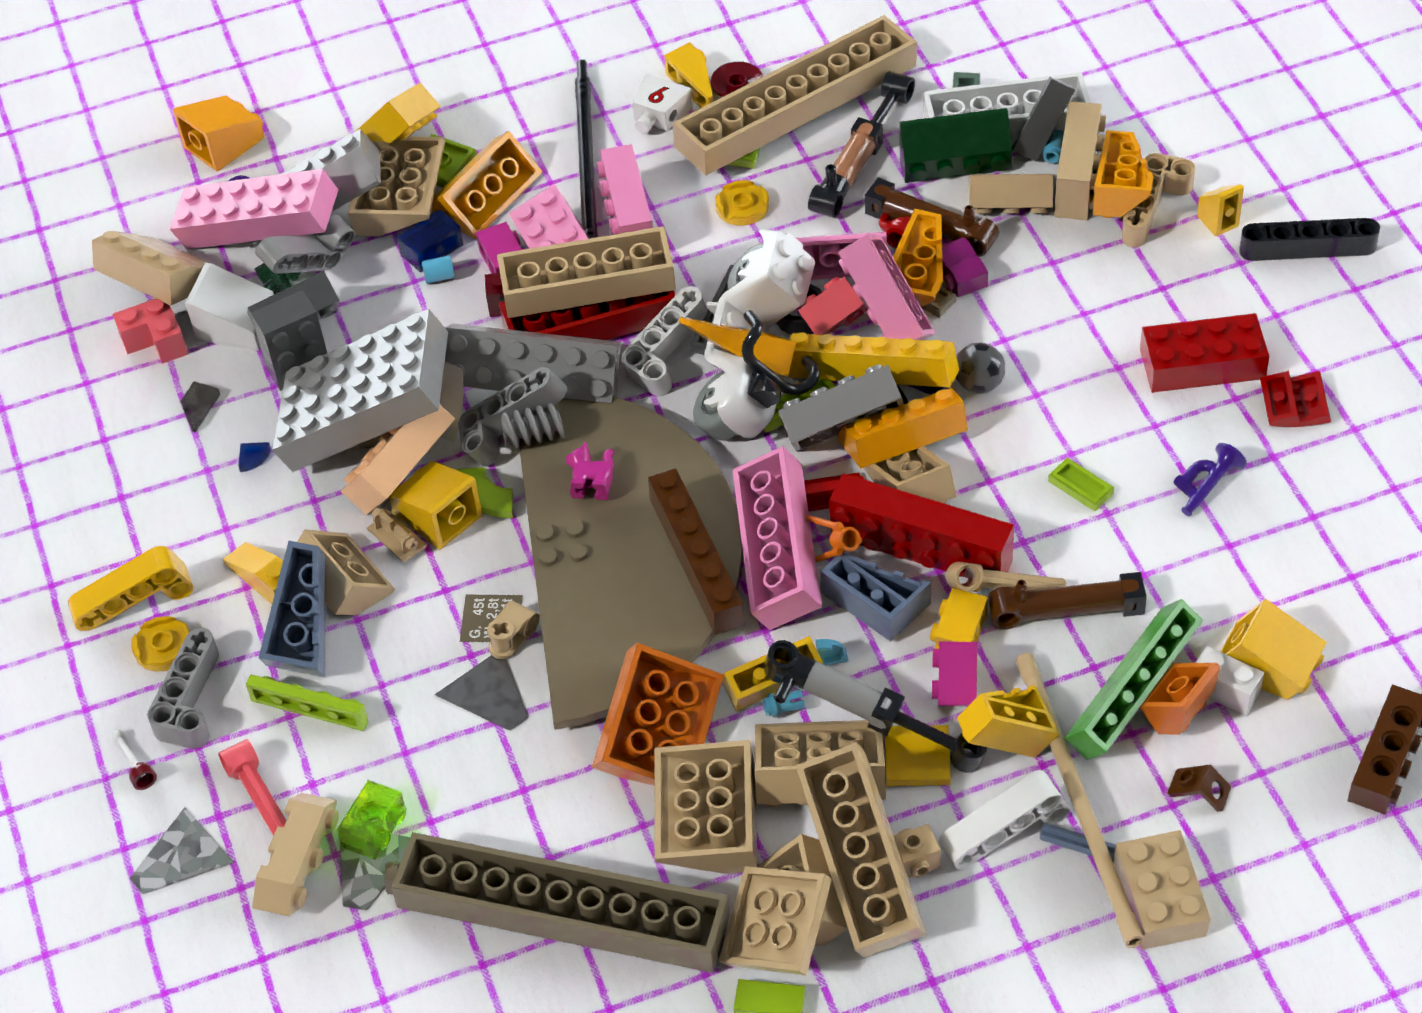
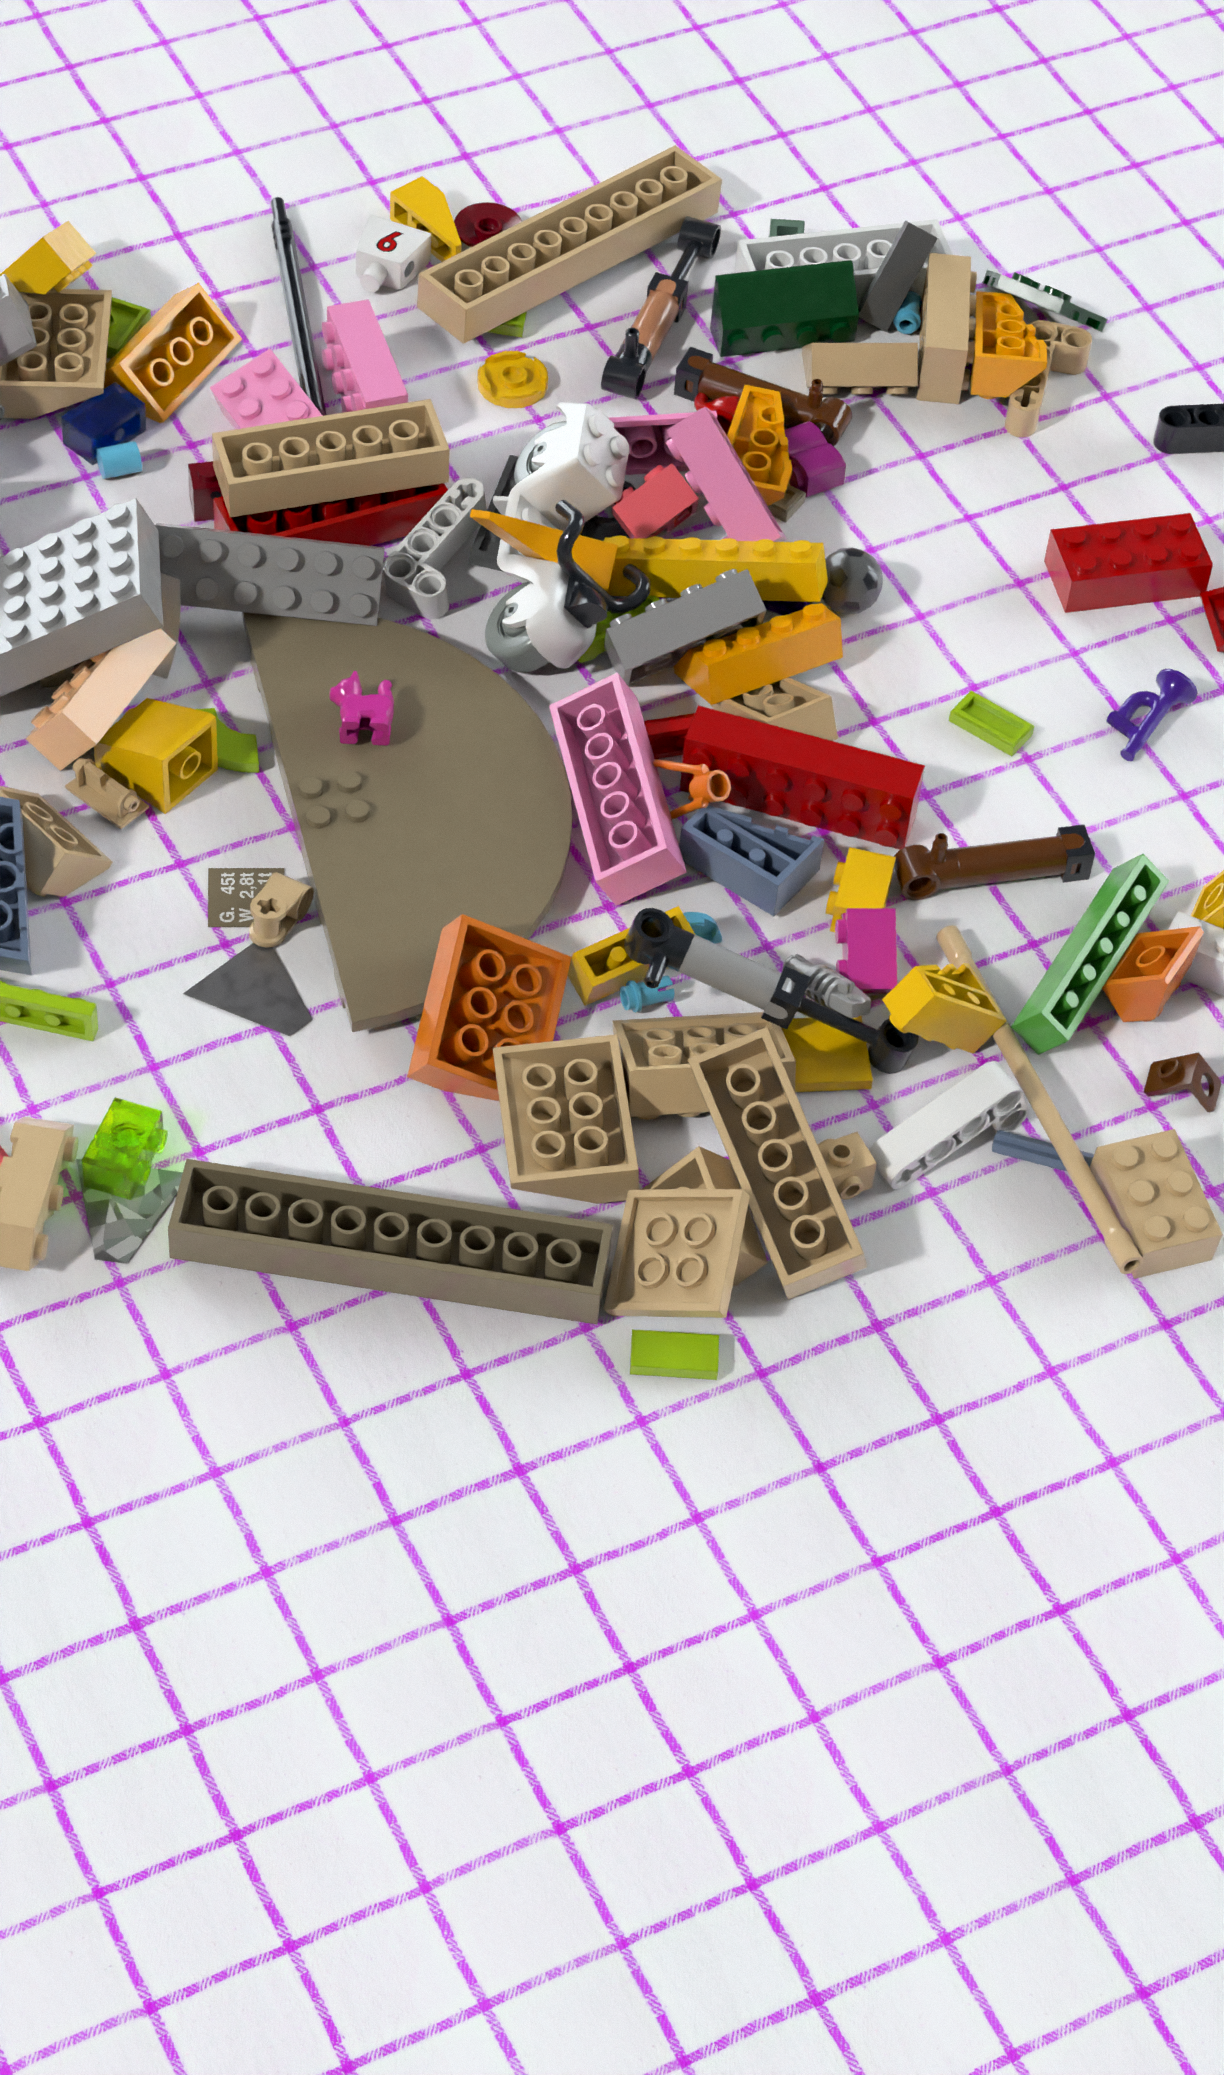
camera: 15 degrees left, 0 degrees up
dark tan tile [385,861,399,894] -> none
light grey beam [458,367,567,467] -> none
dark pink brick [476,222,526,274] -> none
light grey piece [501,403,565,449] -> none
reddish brown brick [648,468,744,635] -> none
tan axle [946,561,1066,592] -> none
yellow slope [1197,184,1244,236] -> none
none -> light grey hinge [782,954,871,1018]
none -> wing [982,270,1108,332]

